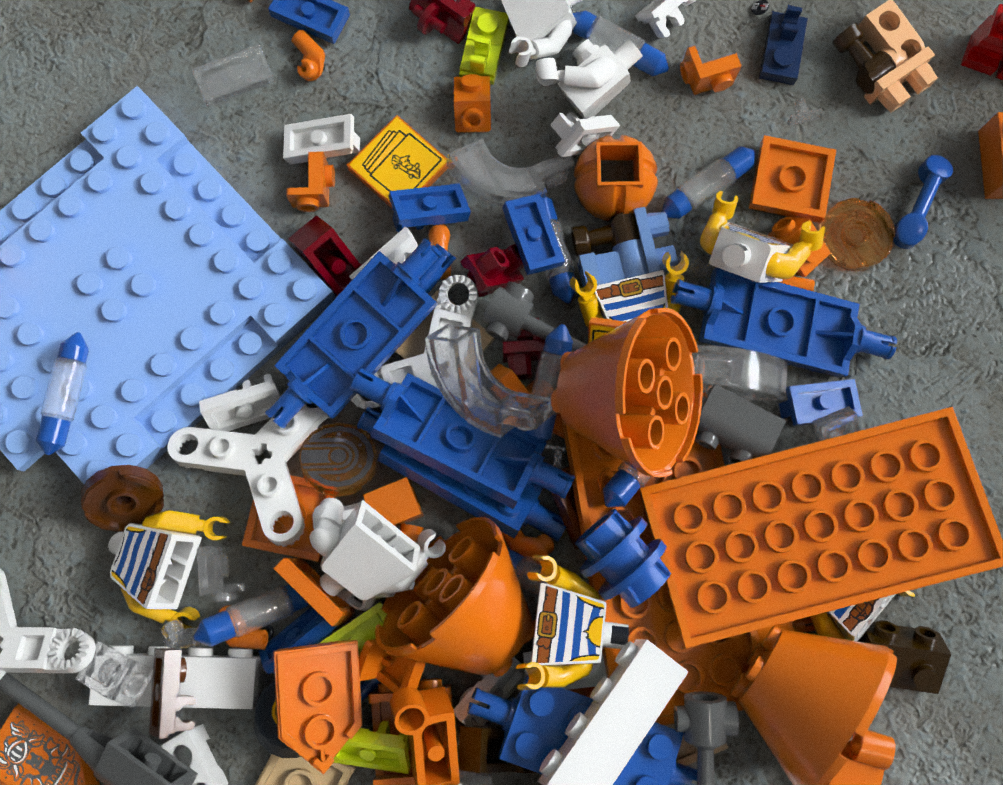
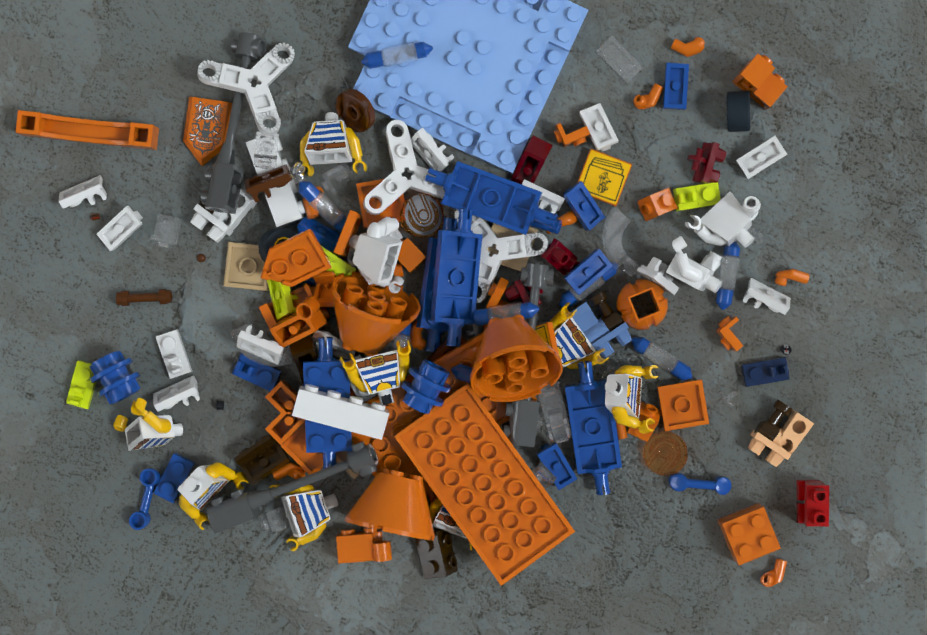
camera: 65 degrees right, 10 degrees up
clear arch [425,324,555,437] -> none

